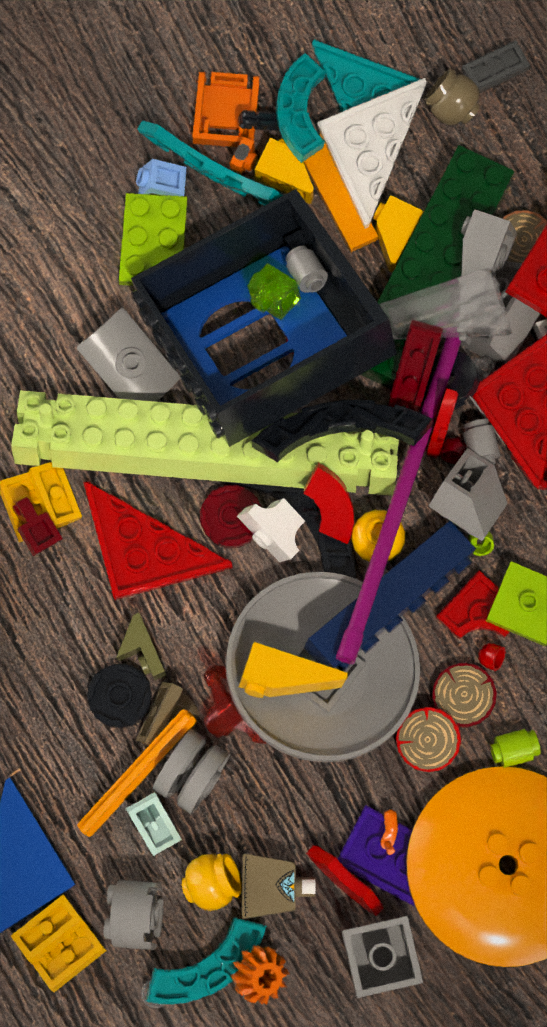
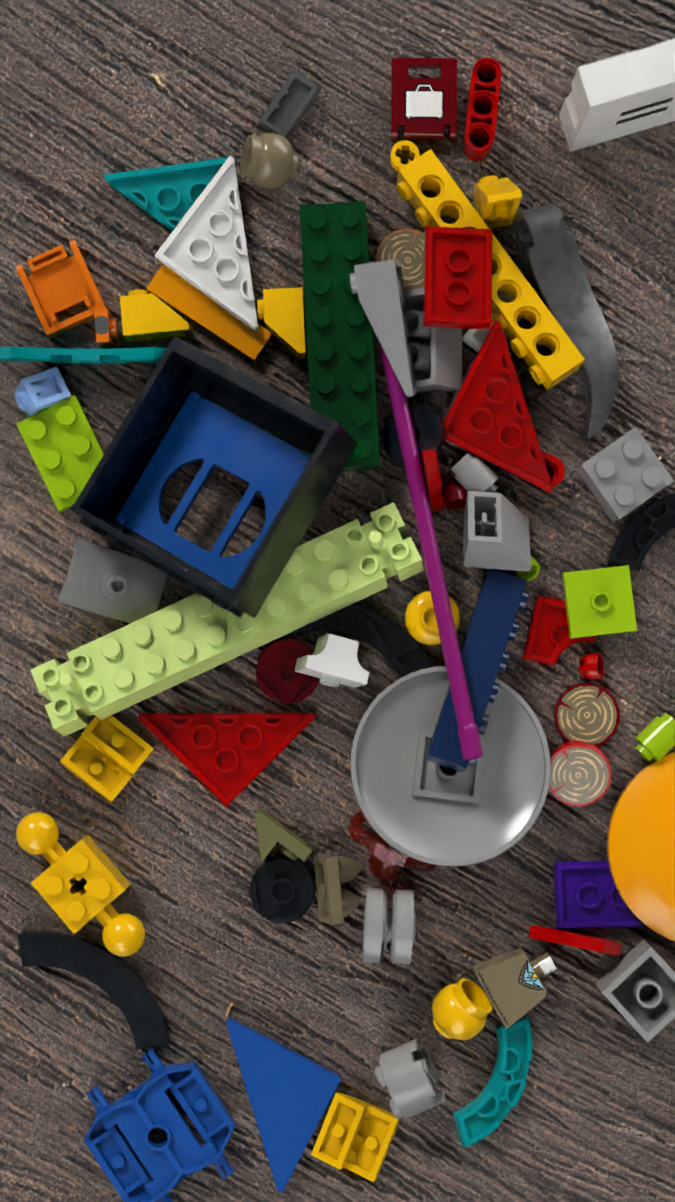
camera: 25 degrees left, 10 degrees up
dark red plate [12,497,63,557] -> none
light orange axle [77,709,197,837] -> none
light aqua slope [126,792,182,856] -> none
orange gear [231,945,290,1004] -> none
black axle [238,110,279,131] -> none
yellow slope [238,642,348,698] -> none
clear neon green brick [247,263,301,320] -> none
black tile [252,400,433,463] -> none
teal tile [276,53,326,163] -> none
light grey brick [286,246,328,293] -> none
red tile [304,463,354,544] -> none
clear slope [379,268,513,339] -> none
orange piece [380,810,398,855] -> none
dark red tile [388,319,443,412] -> none

